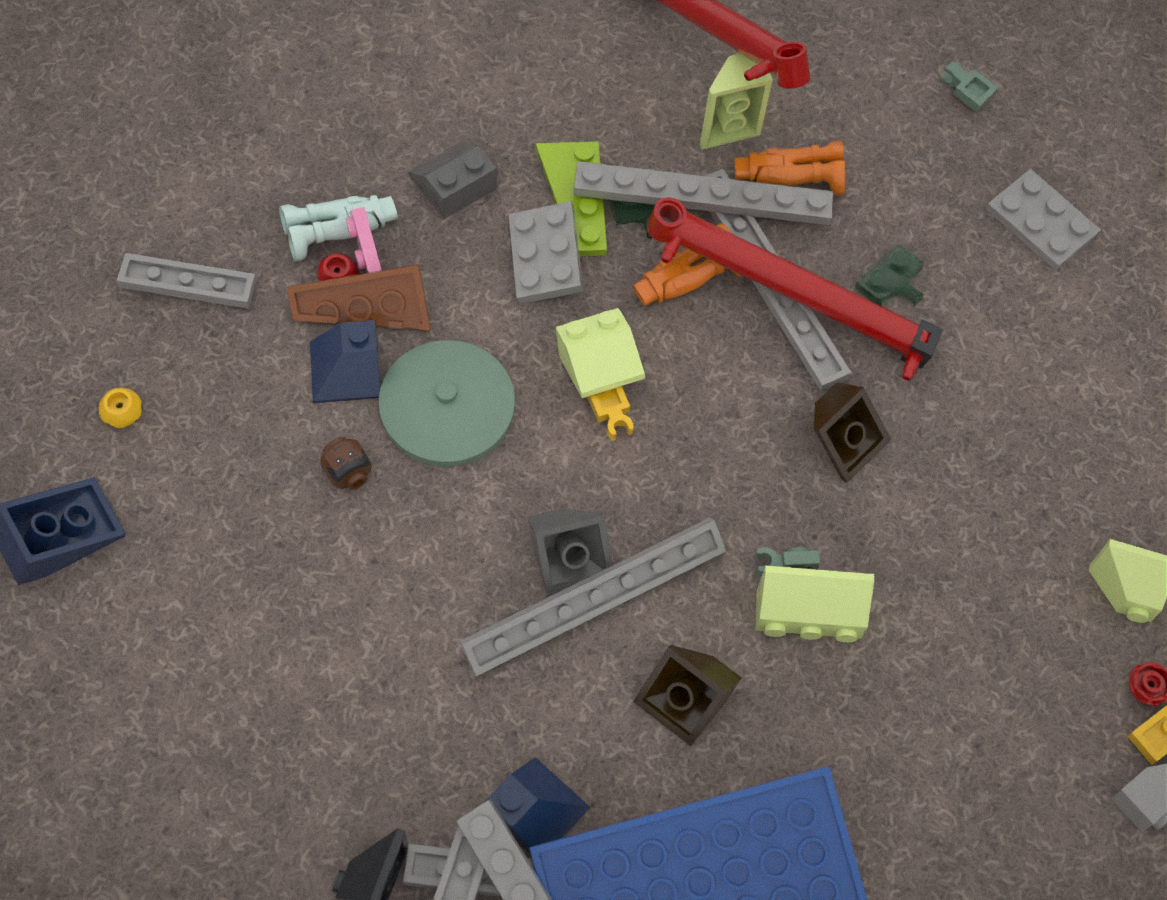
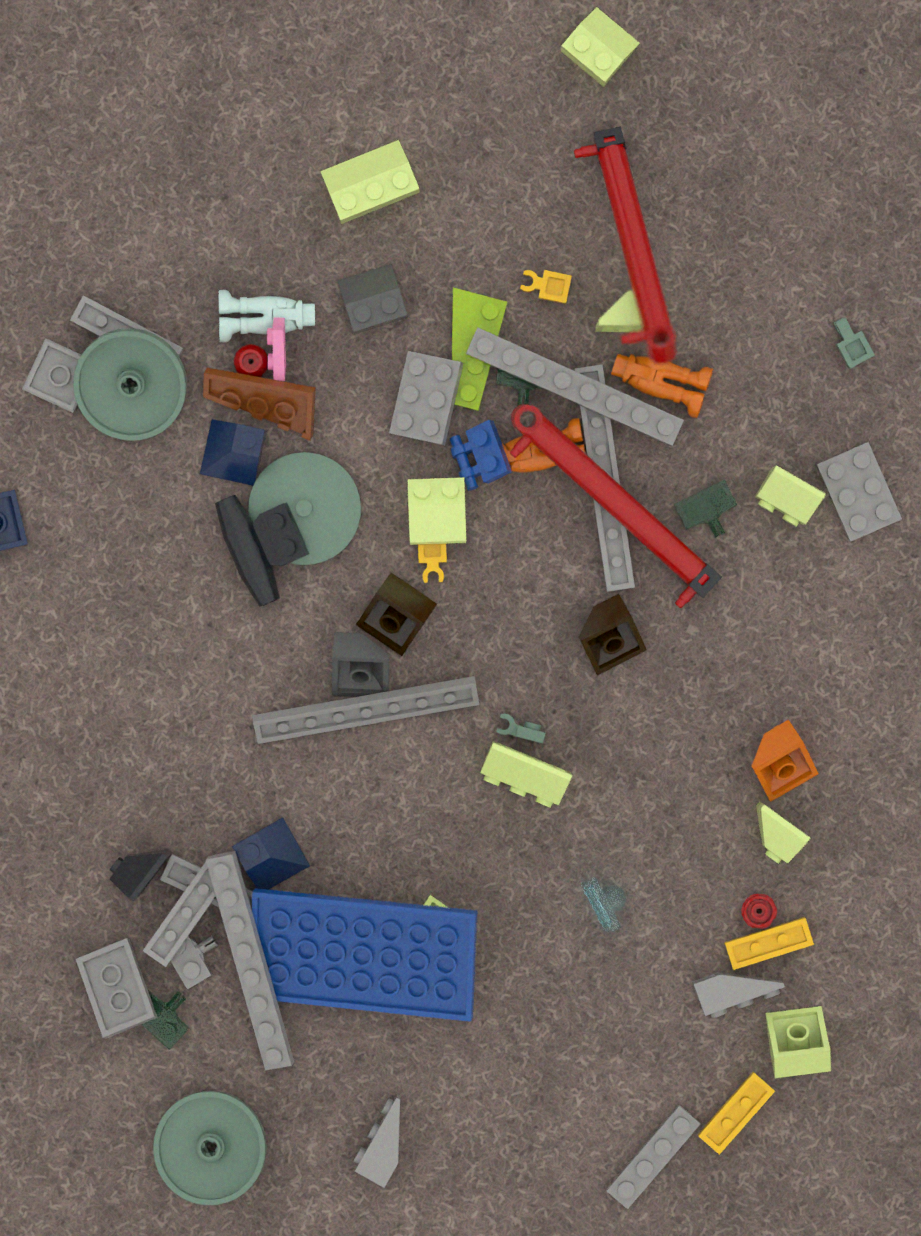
camera: 25 degrees right, 25 degrees up
yellow plate [99,387,142,428] -> none
reddish brown head [320,437,372,490] -> none
dark brown slope [633,645,742,746] -> none
none -> light grey tile [22,338,81,413]
none -> sand green dish [73,328,187,441]
none -> black plate [215,495,309,607]
none -> yellowish green slope [320,140,420,224]
none -> dark brown slope [356,573,437,656]
none -> blue plate [449,420,512,491]
none -> yellow plate [520,270,572,304]
none -> clear light blue tile [580,877,626,932]
none -> orange slope [752,720,819,802]
none -> yellowish green slope [755,466,826,527]

